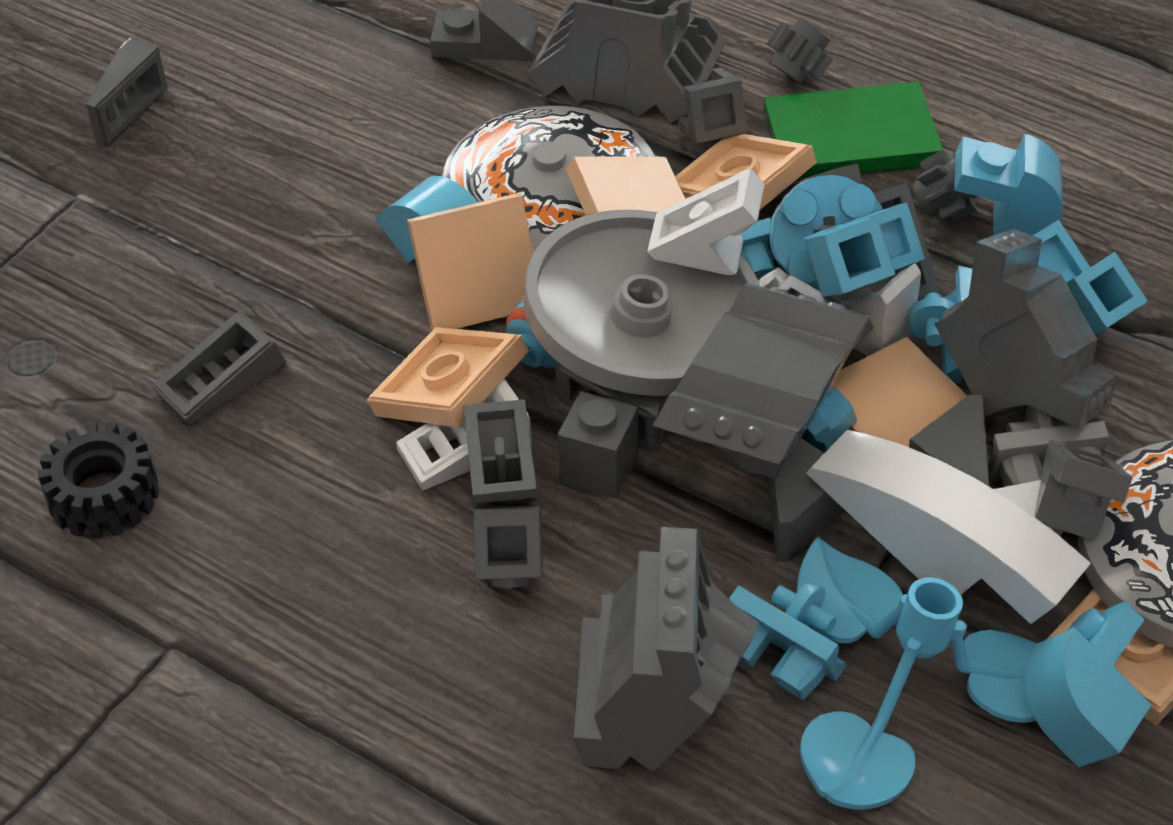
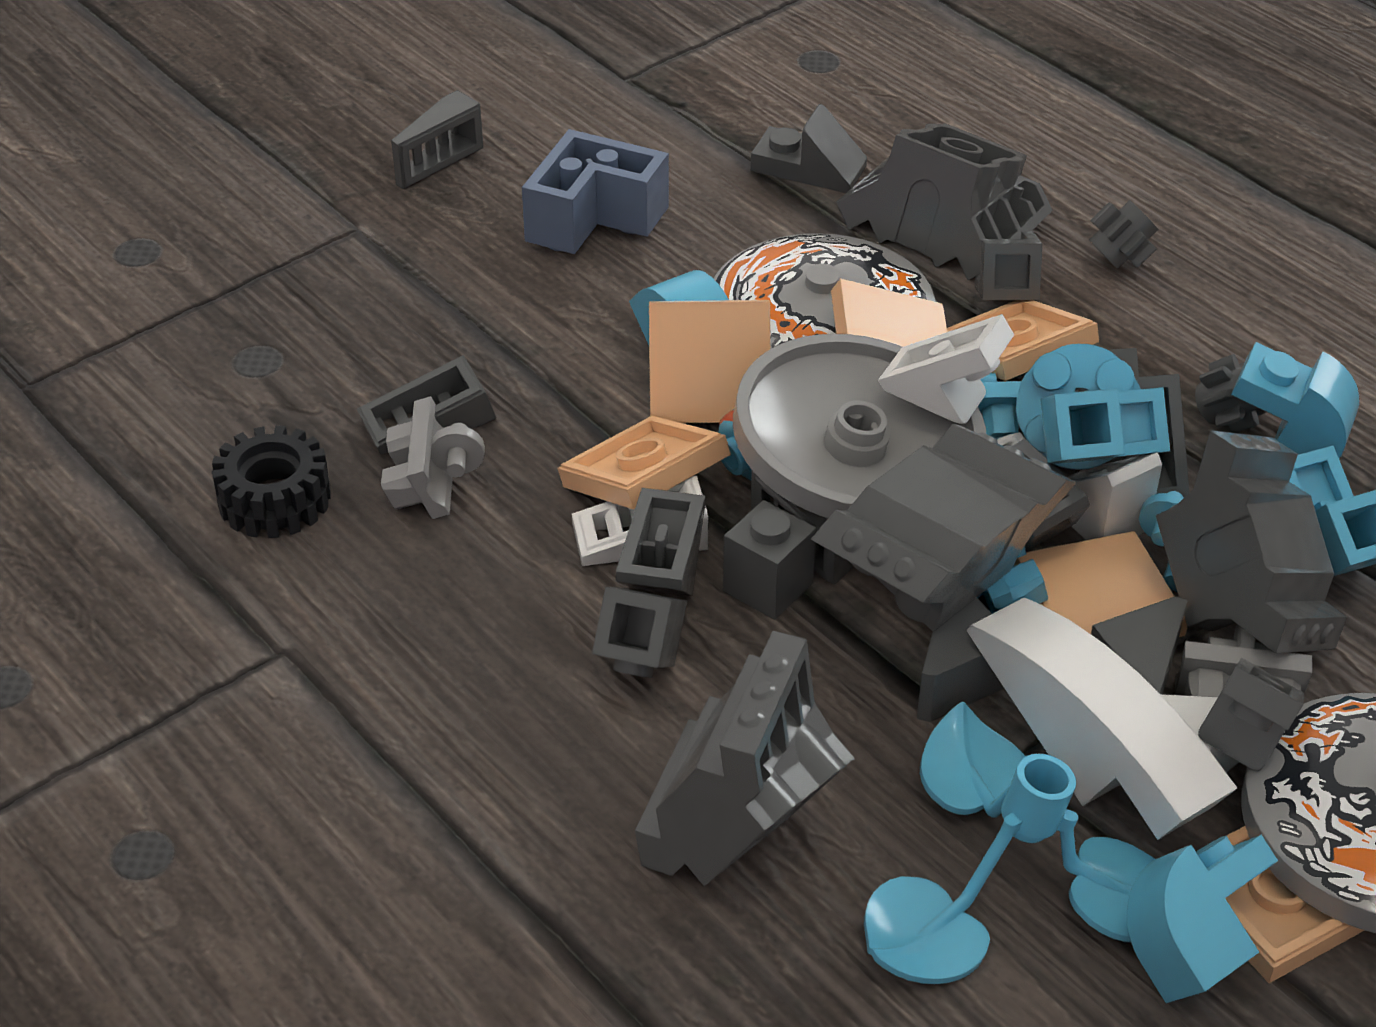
camera: 15 degrees right, 5 degrees down
medium azure hips [729,581,846,700] -> none
green tile [763,81,944,180] -> none
none -> light grey hips [381,396,485,519]
none -> sand blue brick [522,129,669,254]

